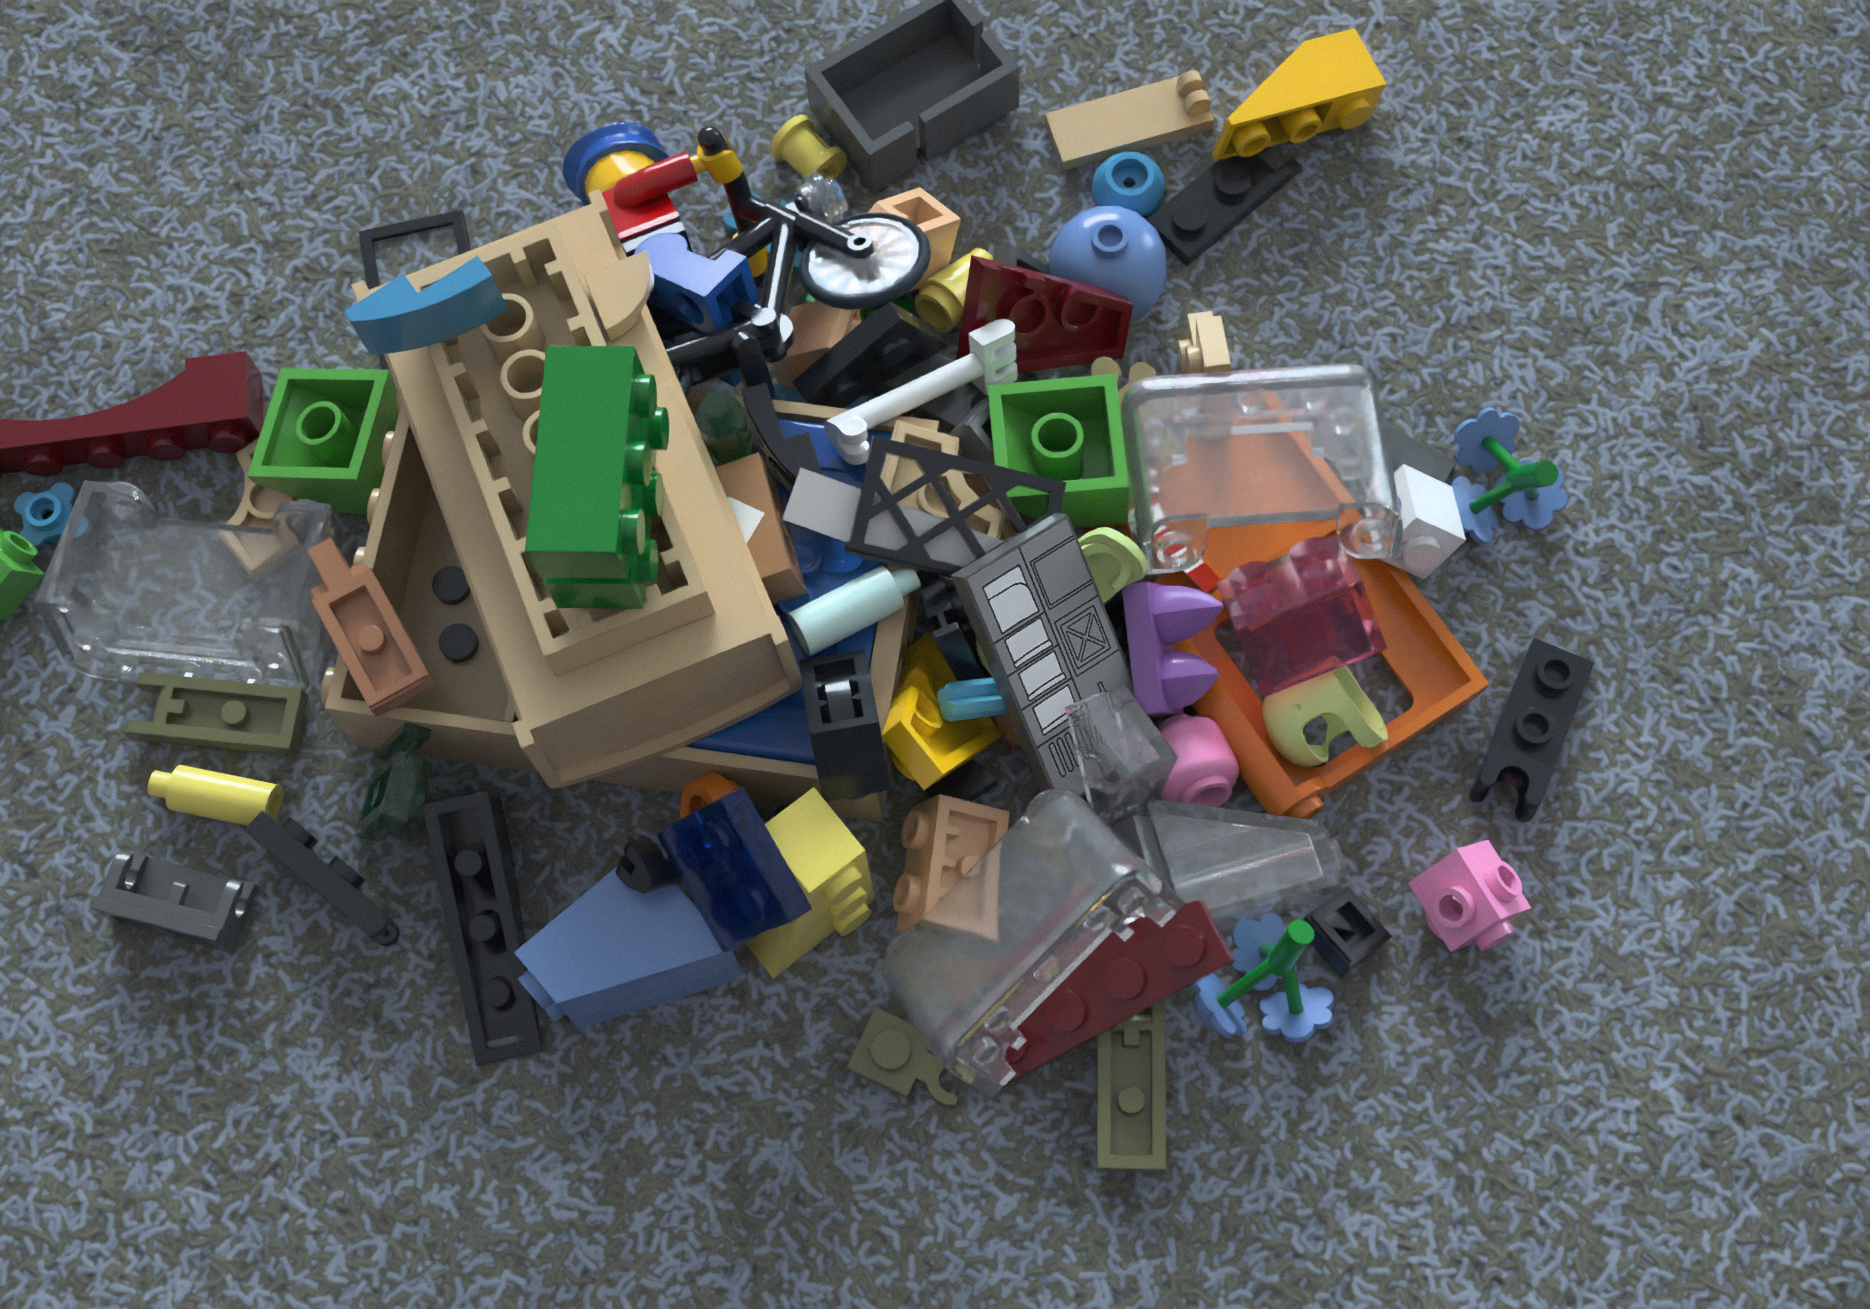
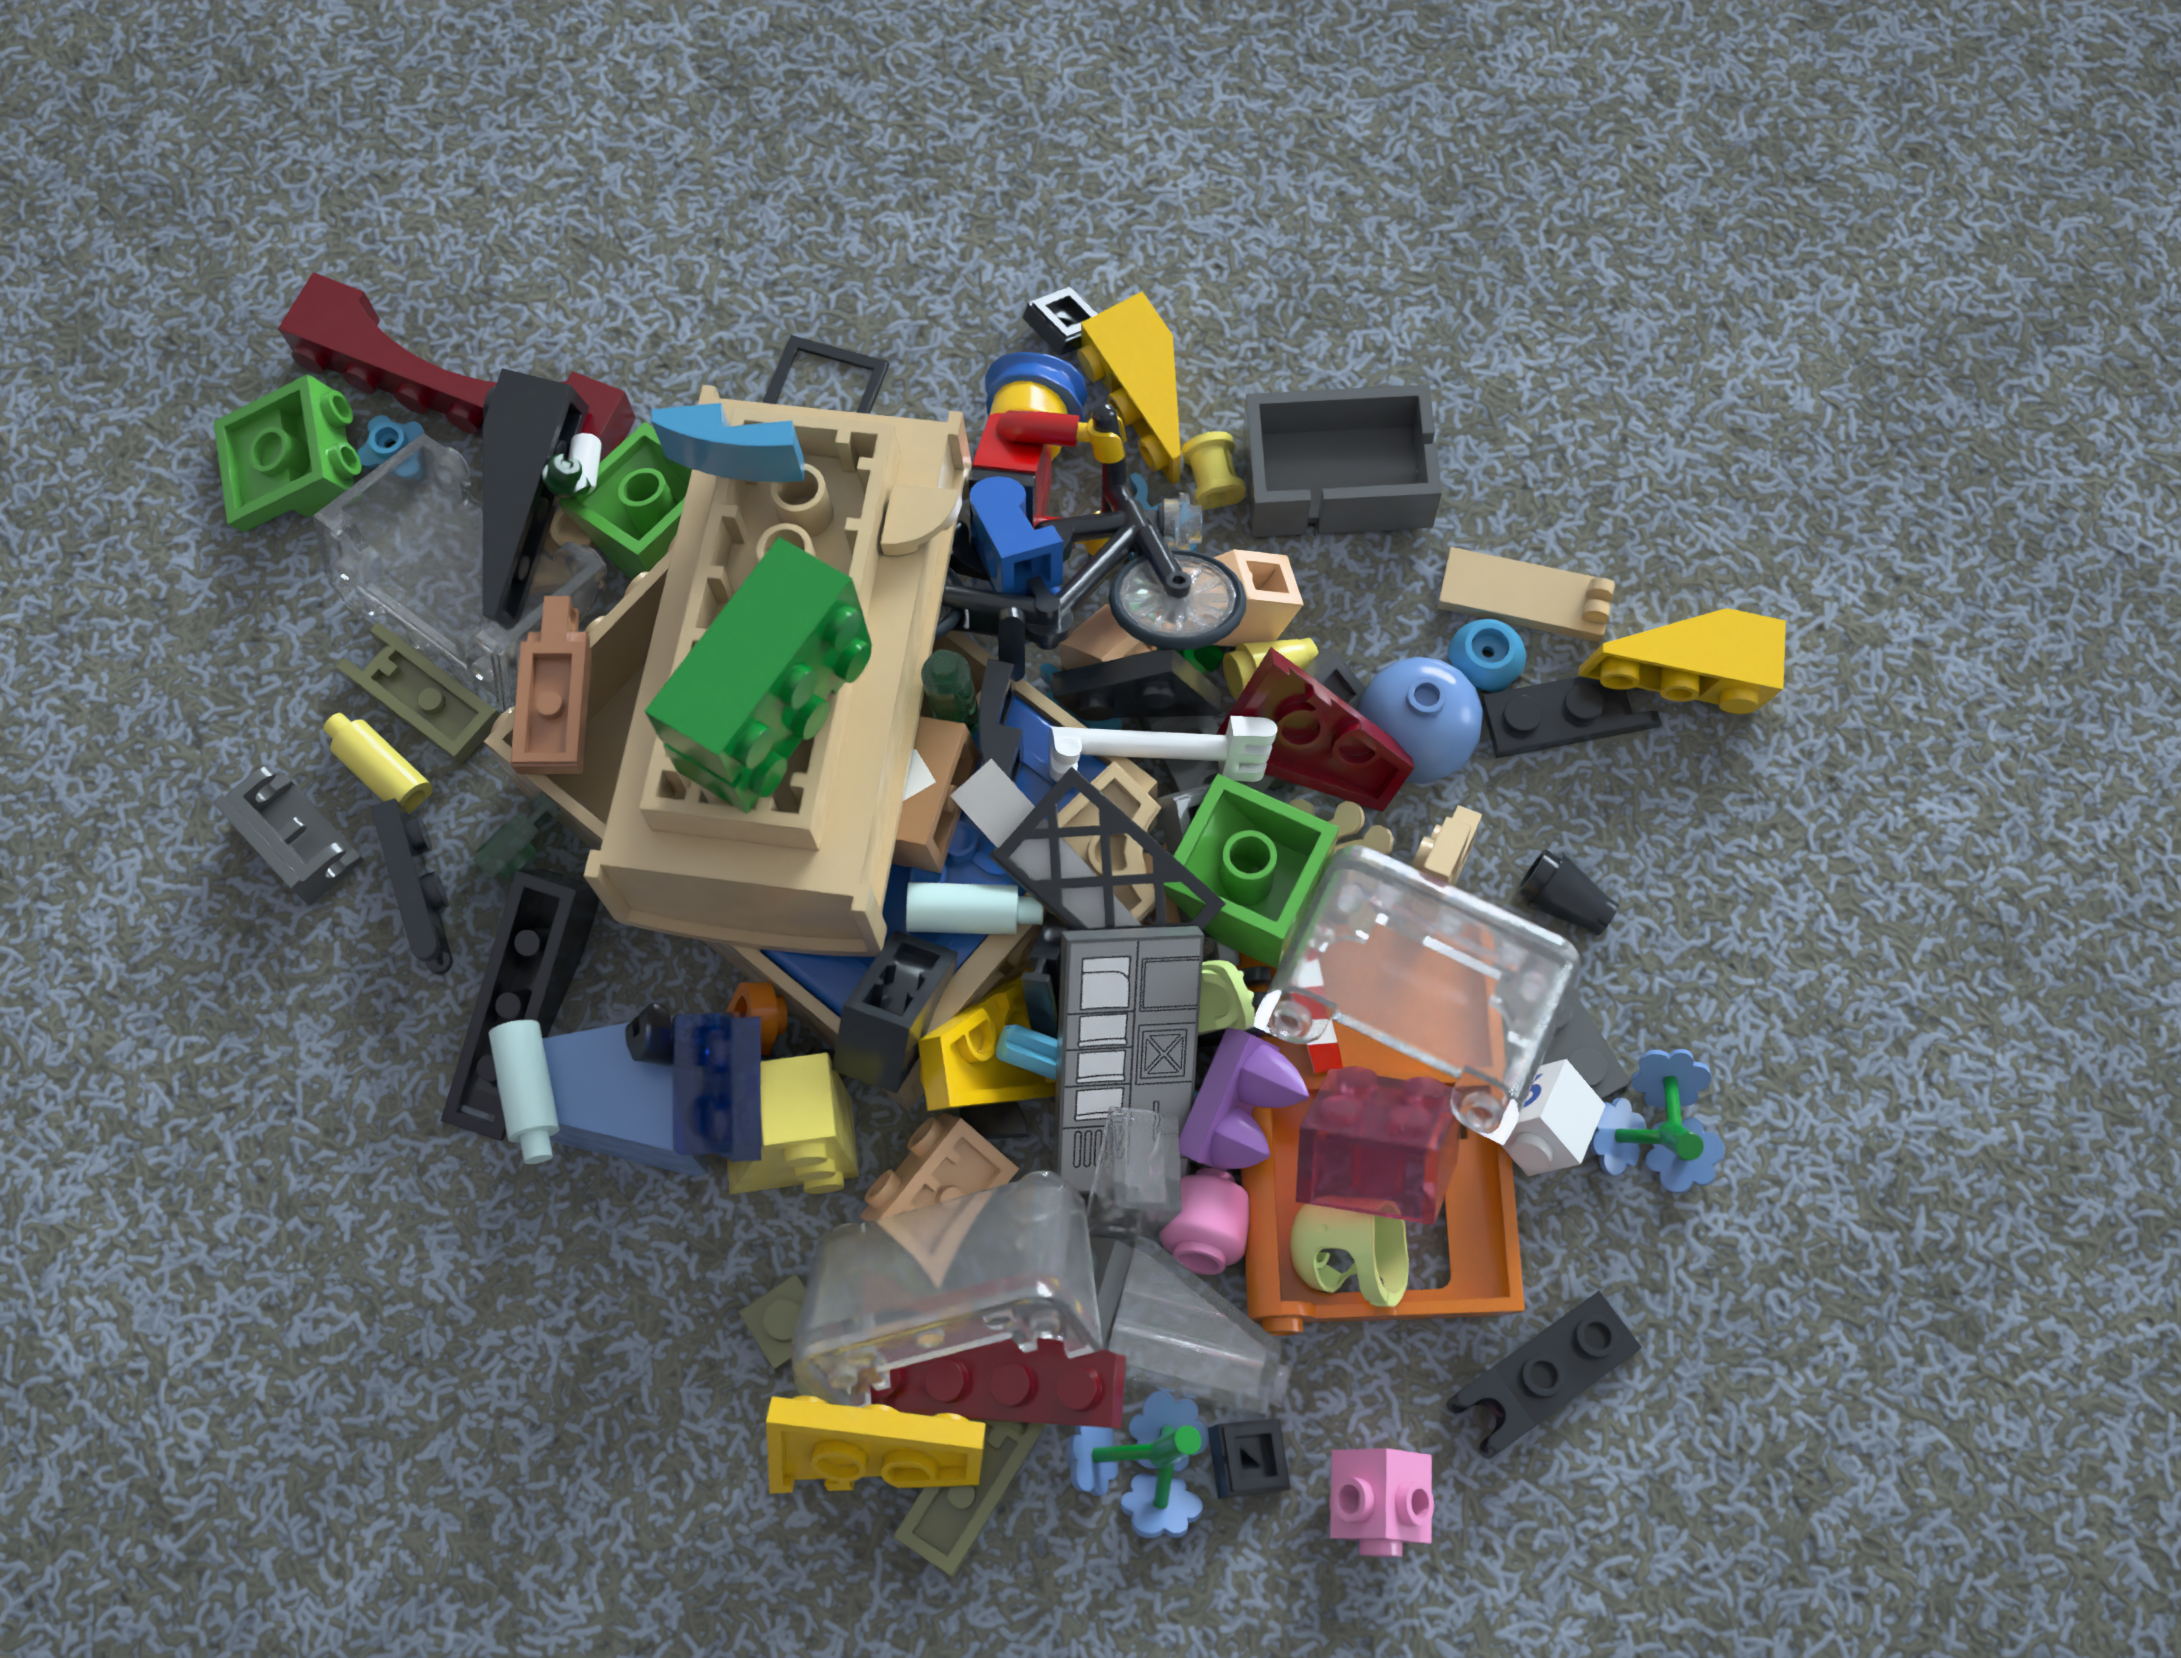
camera: 30 degrees right, 0 degrees up
none -> black slope [483,368,589,634]
none -> light aqua cylinder [489,1020,560,1164]
none -> arm [542,433,602,498]
none -> yellow wing [766,1396,986,1494]
none -> black tile [1022,287,1097,356]
none -> yellow slope [1077,291,1181,485]
none -> black cone [1517,849,1619,936]

